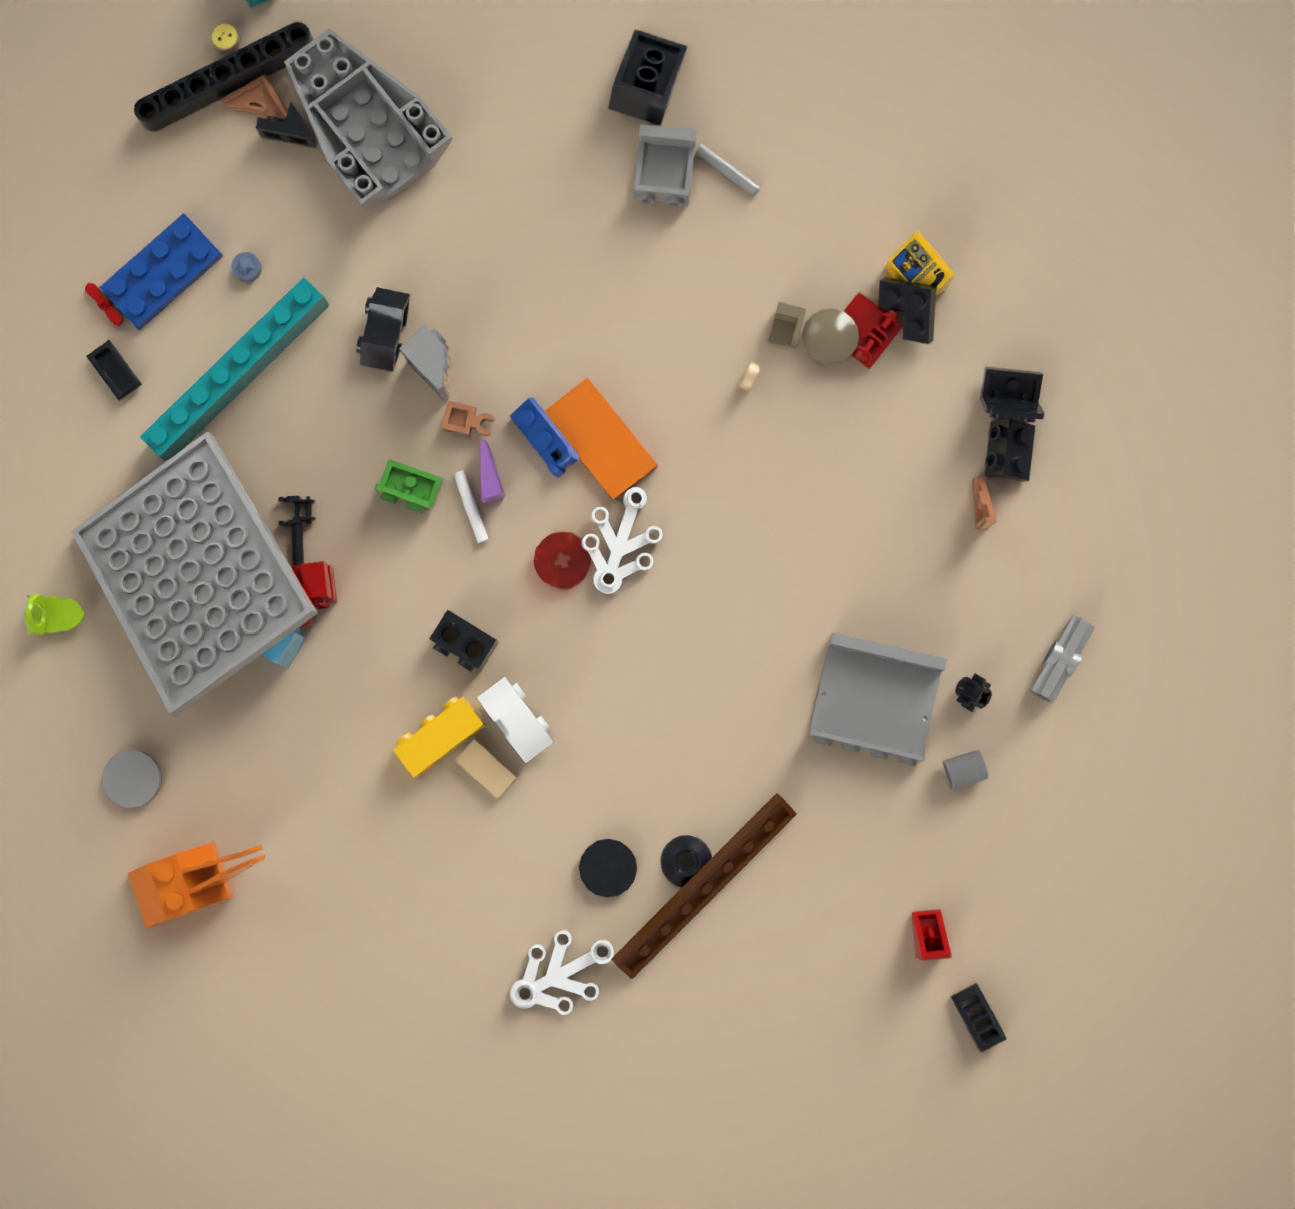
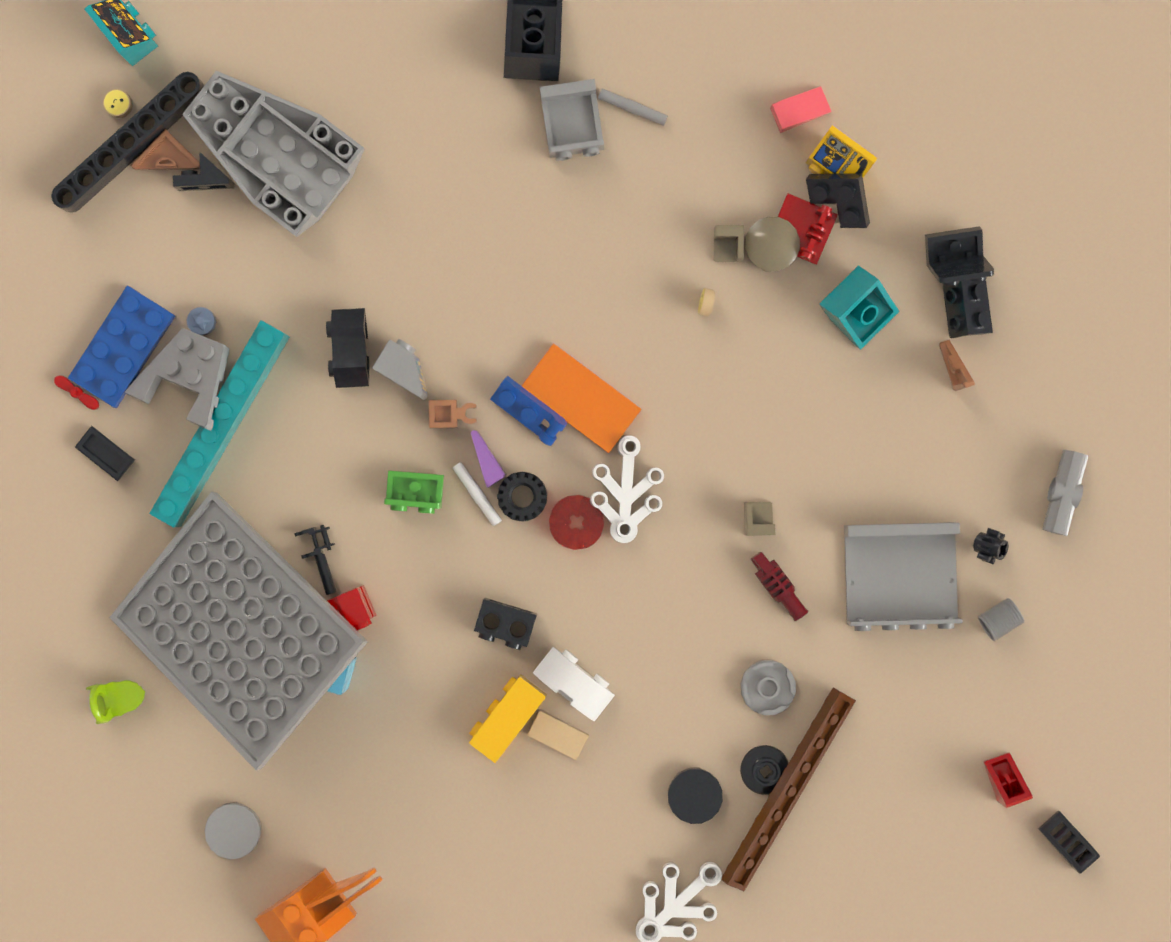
camera: 15 degrees left, 5 degrees up
none -> light grey wing [125,328,230,431]
none -> black tyre [497,472,547,521]
none -> light grey tile [741,660,796,715]
none -> dark tan panel [744,502,775,536]
none -> dark red hinge [750,552,809,622]
none -> coral slope [770,86,832,133]
none -> teal slope [819,265,900,350]

